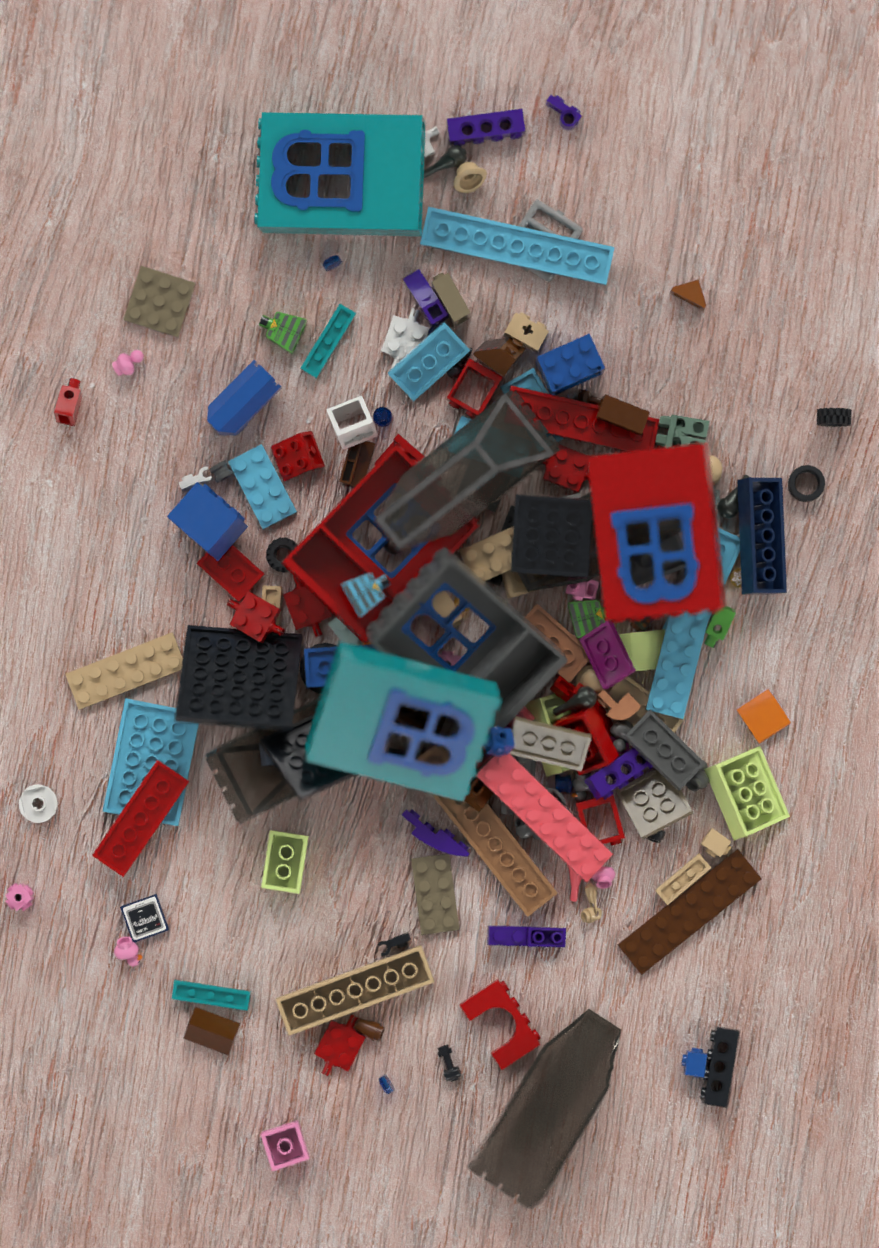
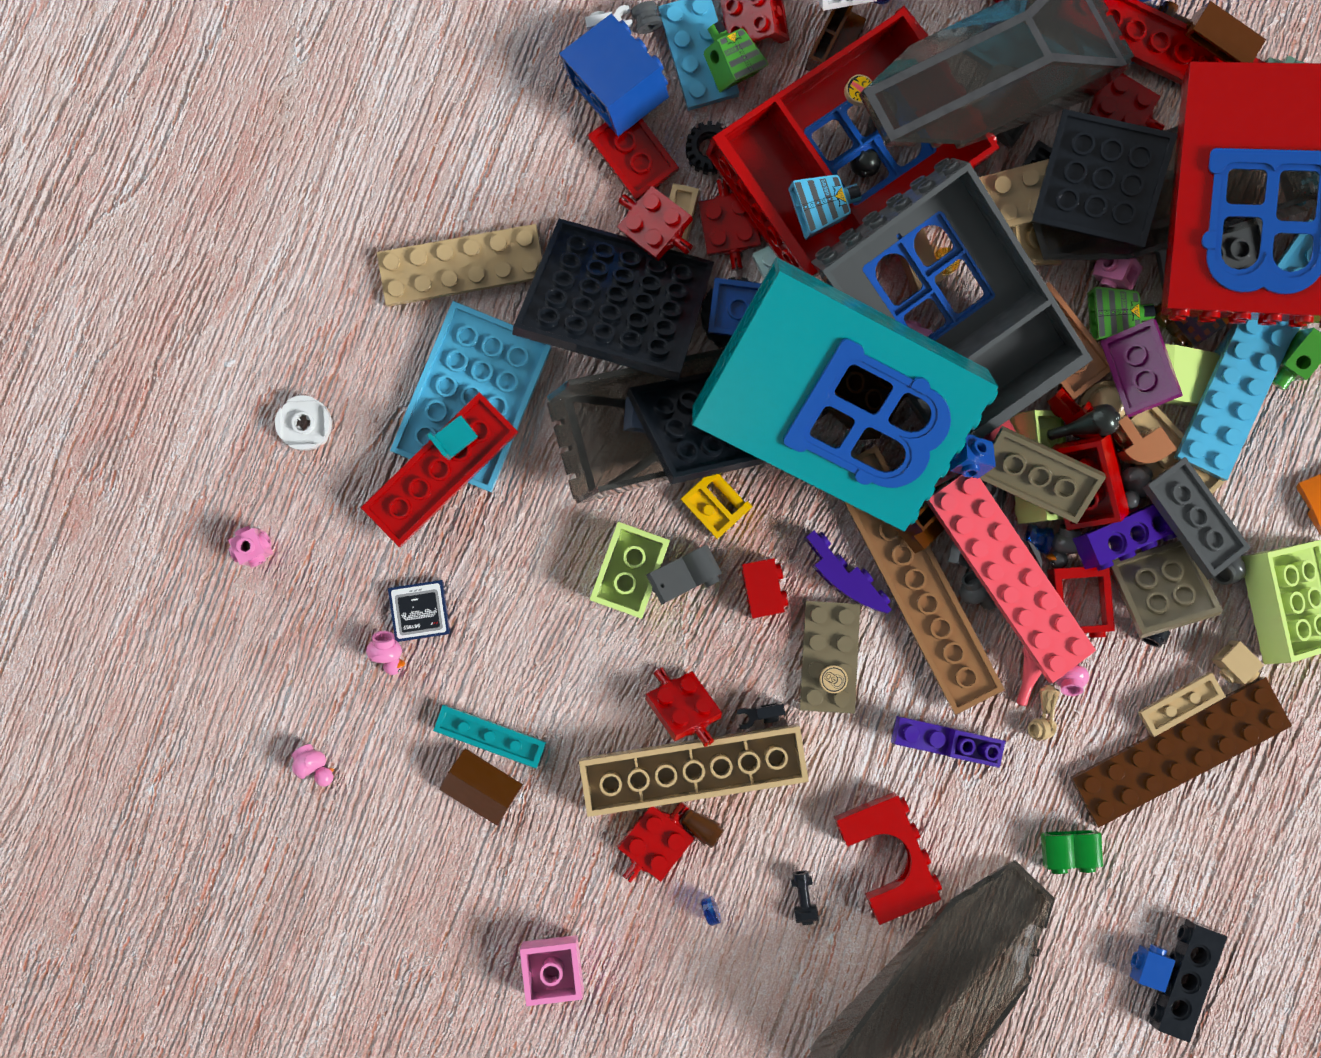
camera: 15 degrees right, 0 degrees up
none -> bright pink animal [291,744,334,786]
none -> teal bracket [427,415,478,460]
none -> red plate [645,667,722,747]
none -> dark grey door [646,544,722,605]
none -> yellow plate [680,473,753,539]
none -> bright green torso [703,21,769,92]
none -> red brick [741,558,788,619]
none -> tan tile [819,665,848,693]
none -> tile [844,74,874,106]
none -> green brick [1041,830,1103,874]

